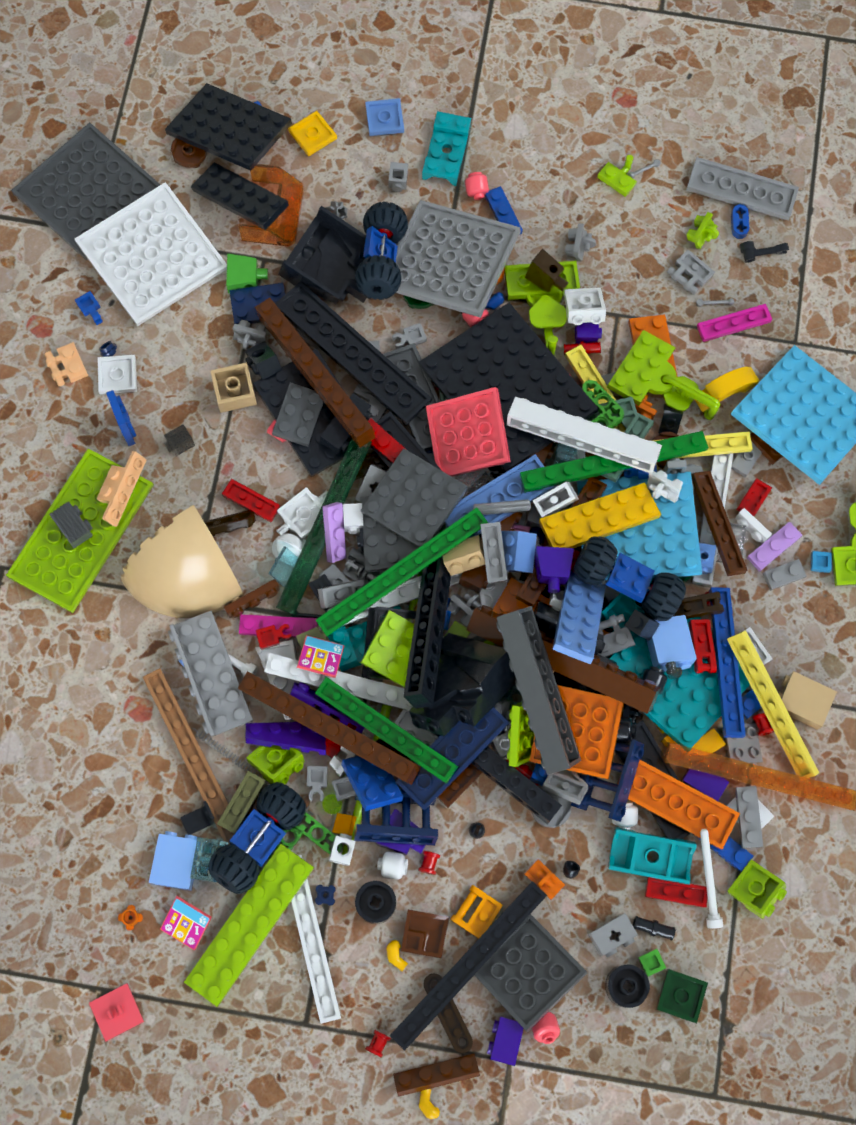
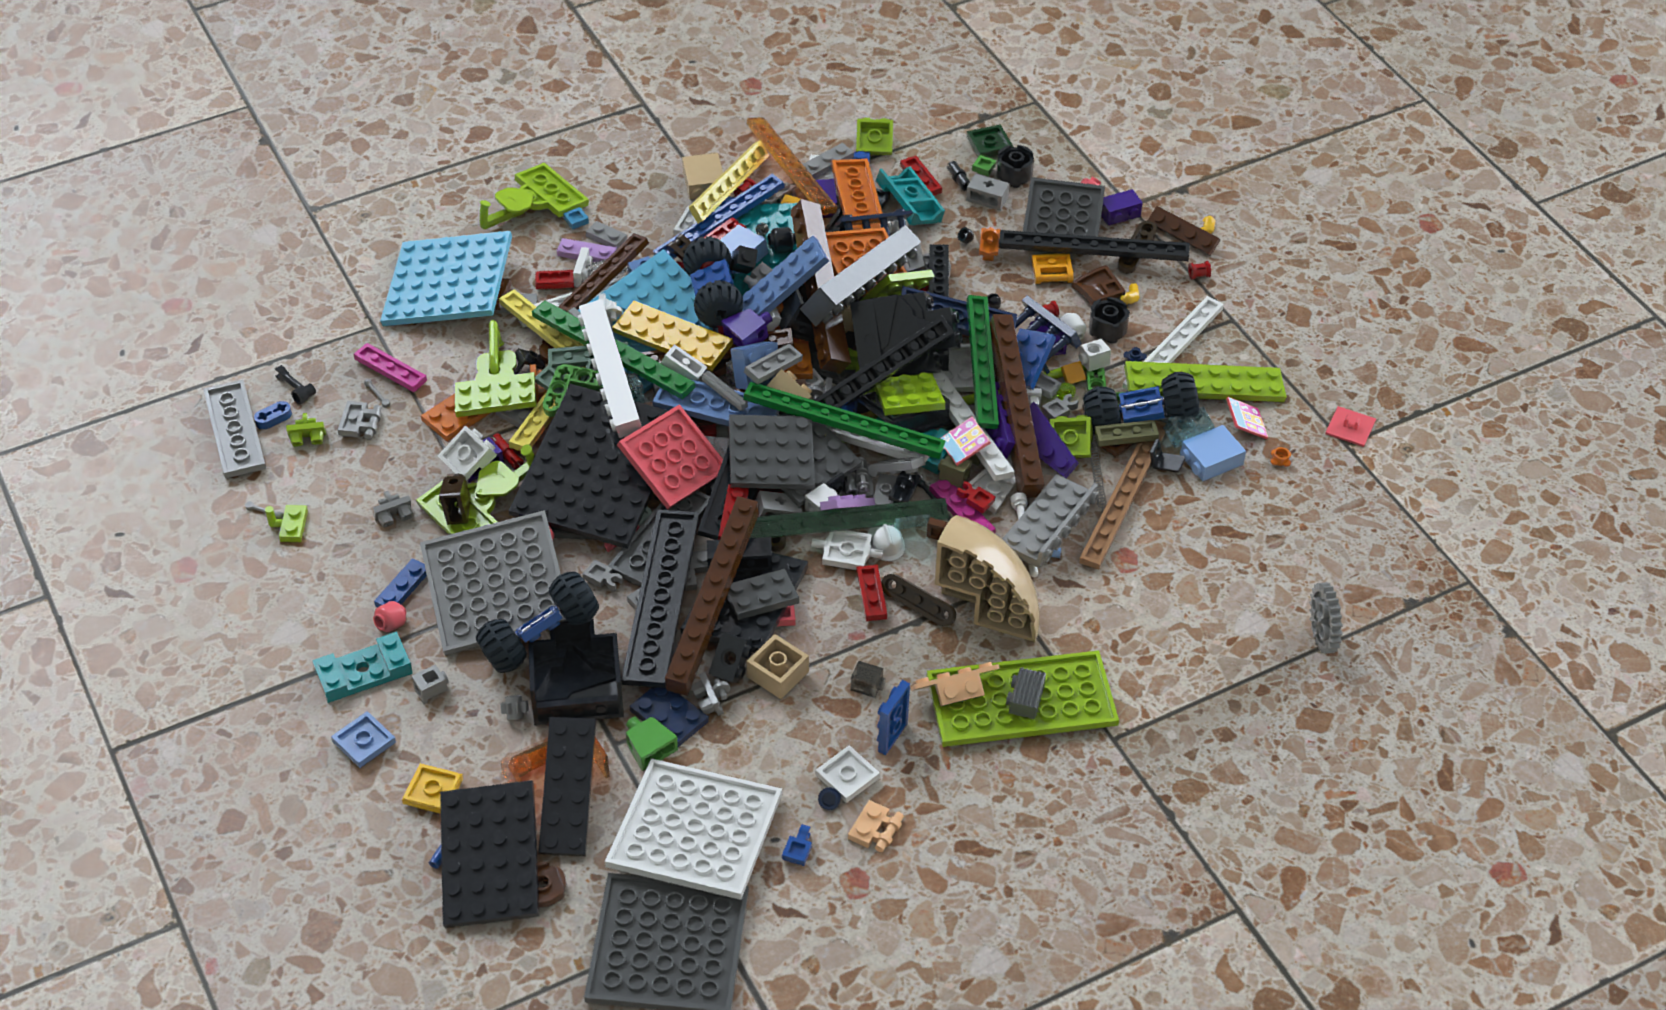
camera: 125 degrees left, 25 degrees down
yellow arch [694,367,760,412] -> none
white piece [700,829,723,929] -> none

